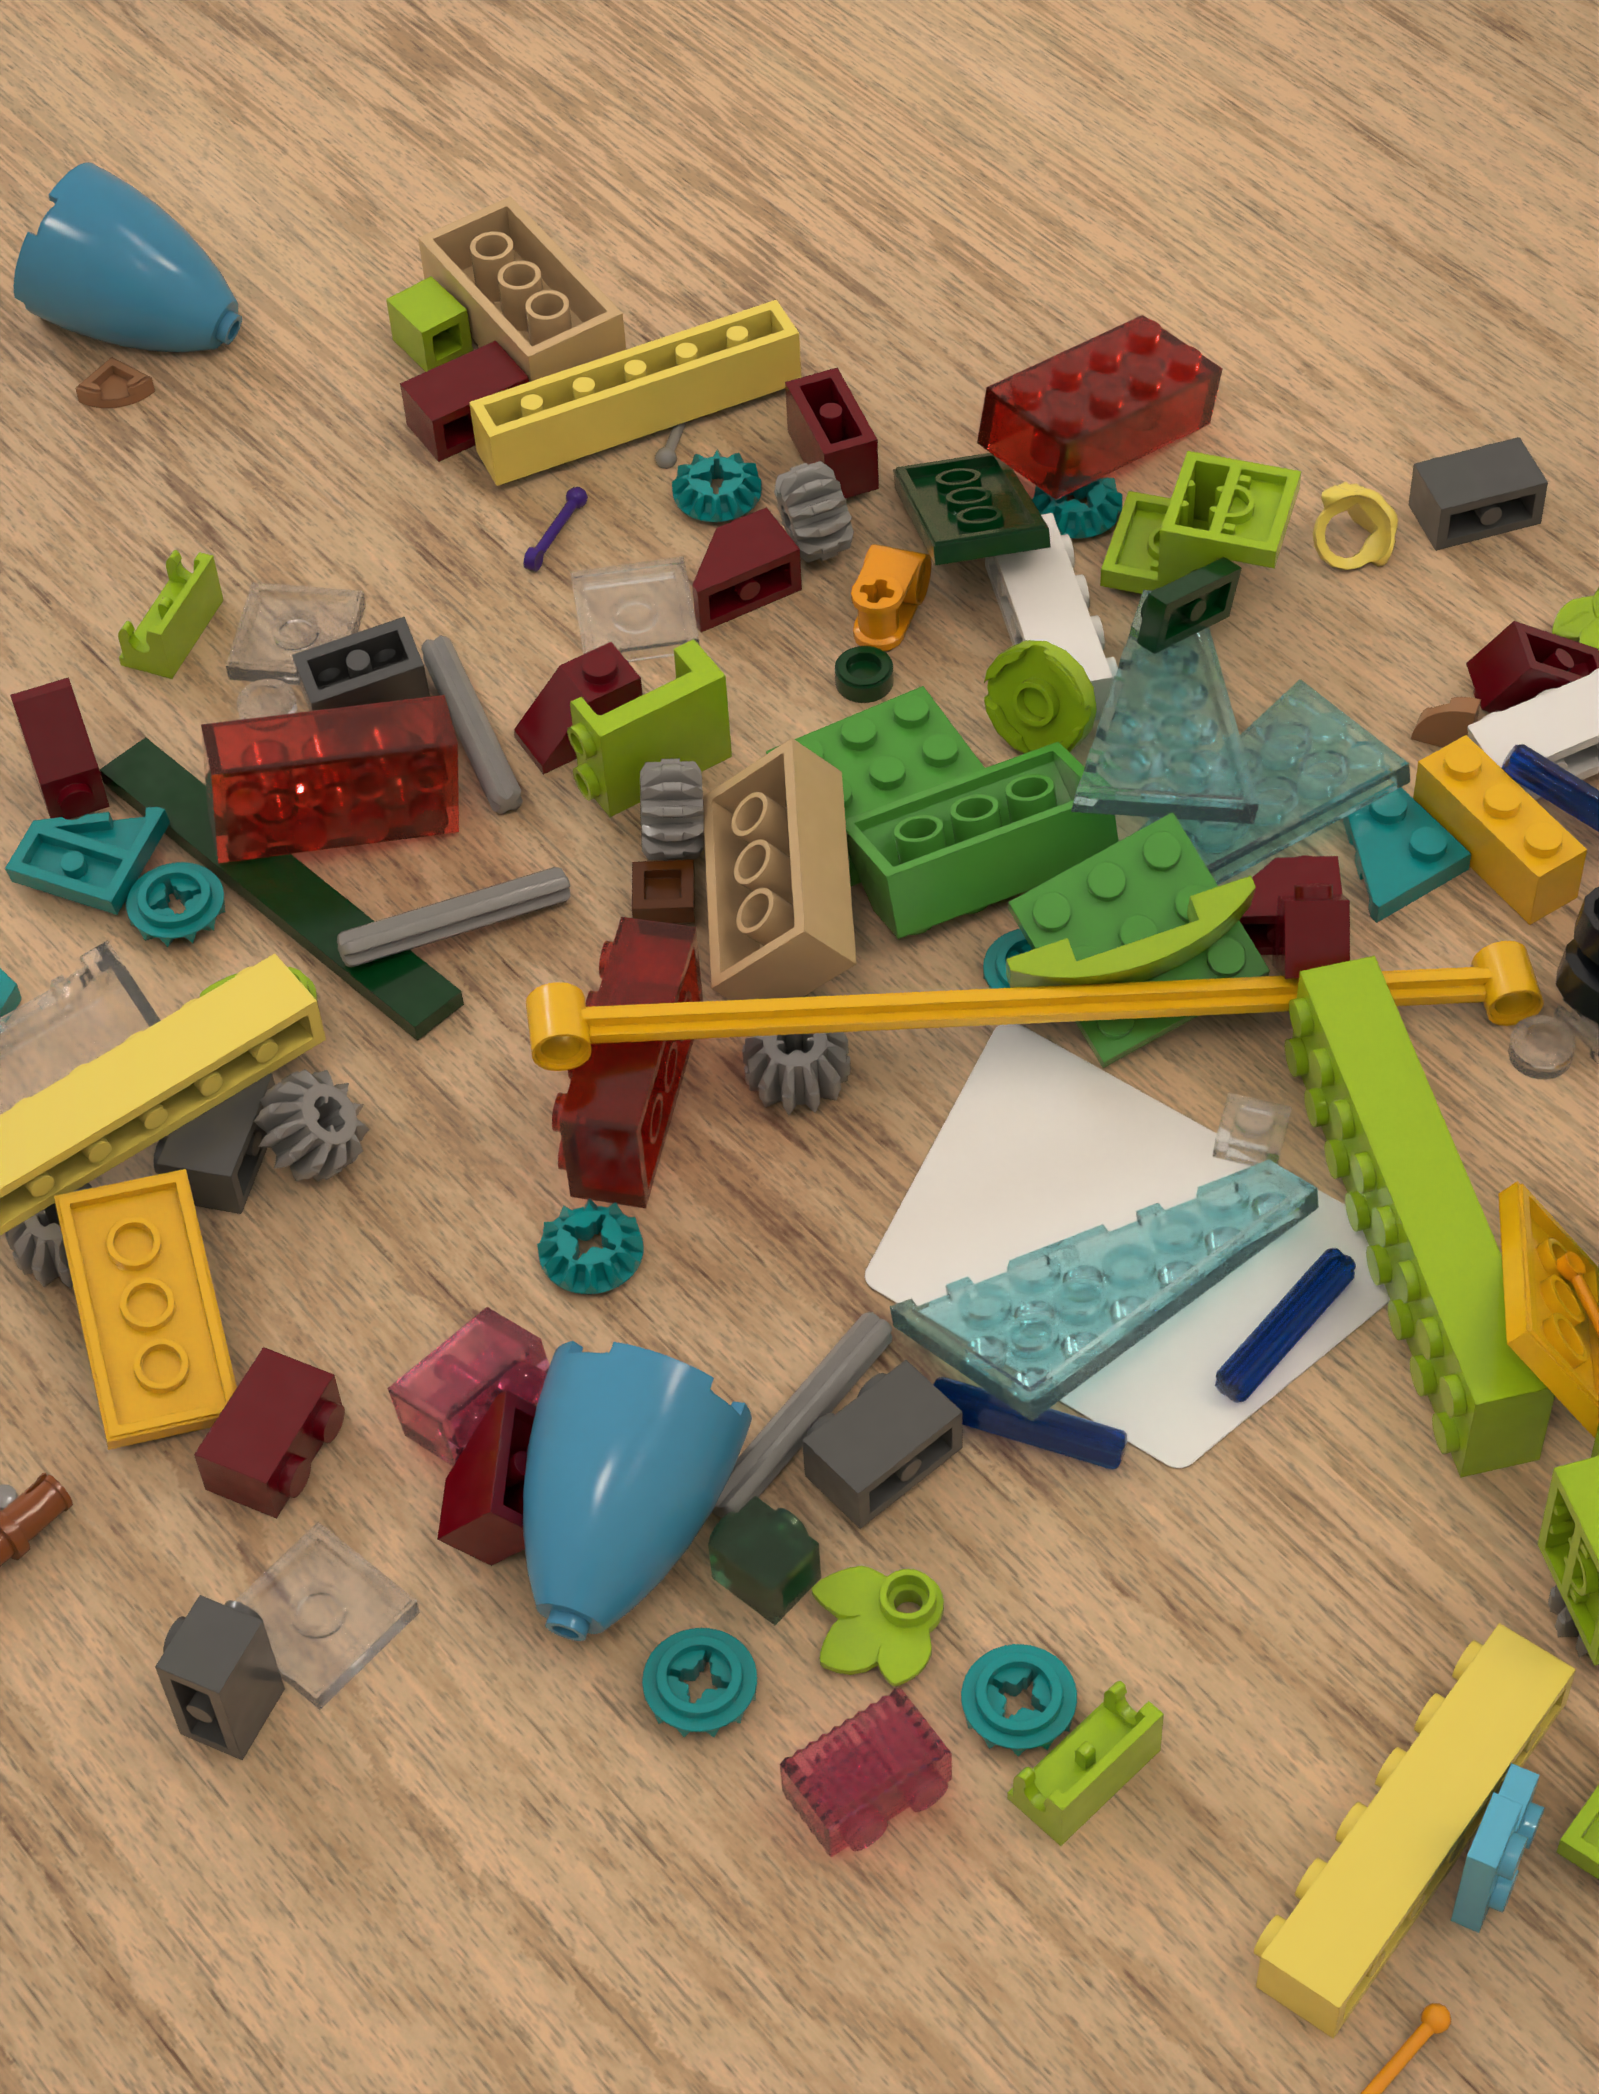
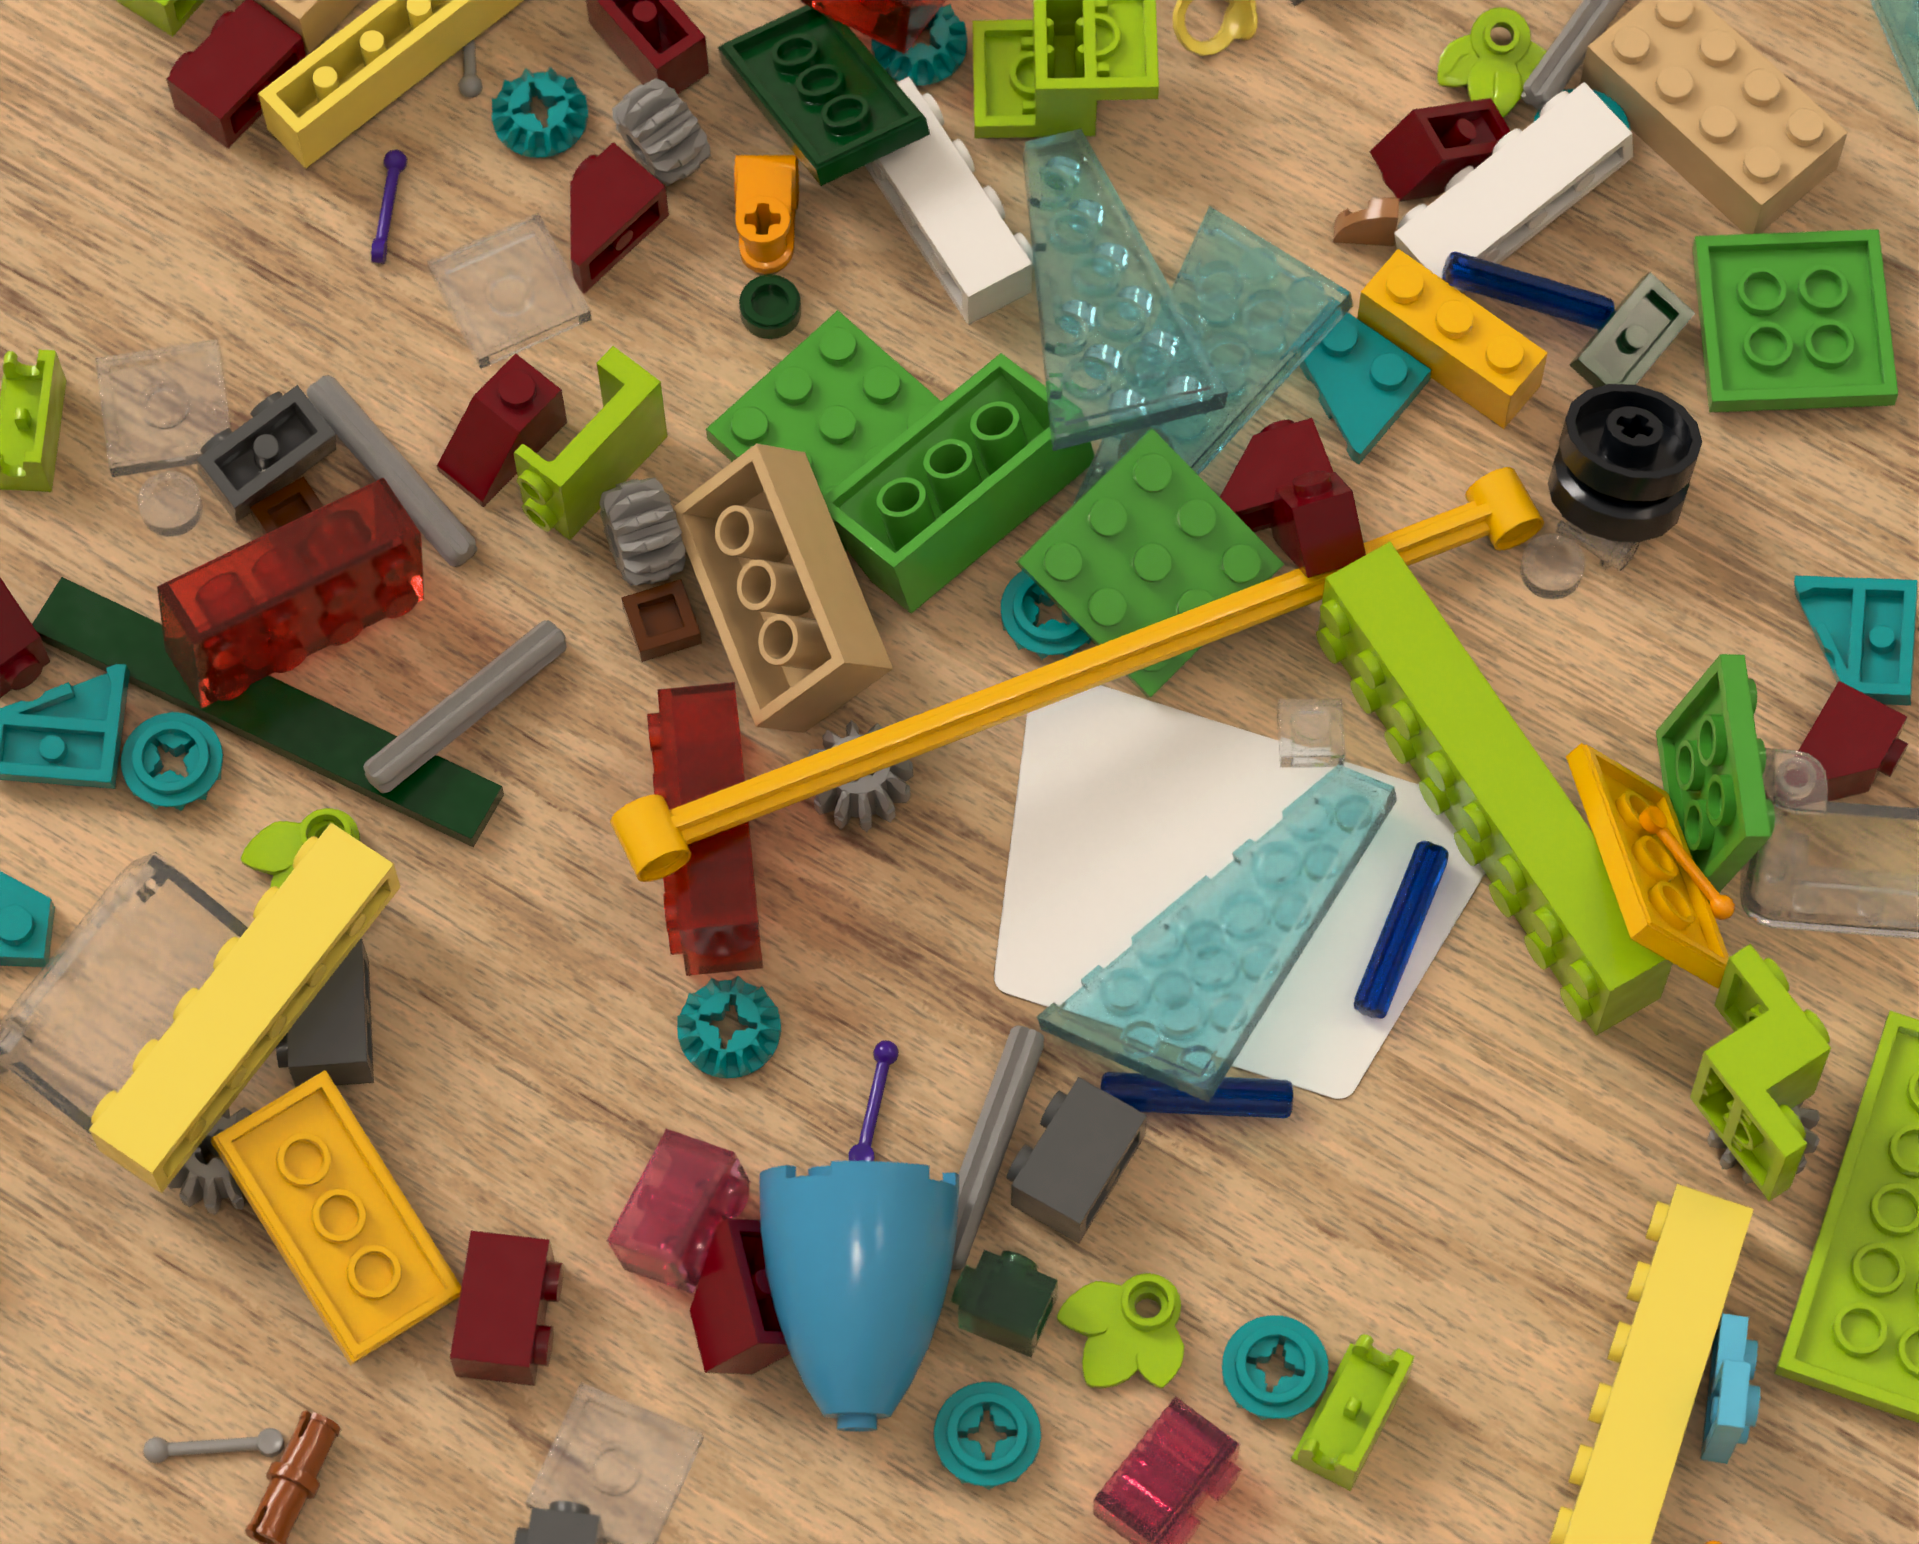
camera: 20 degrees left, 15 degrees up
light grey gear [253,1069,370,1181] -> none
lime tile [984,640,1097,754] -> none
lime slope [1006,875,1256,988] -> none
dark green plate [1137,557,1242,654] -> none
none -> dark purple hinge [848,1040,899,1161]

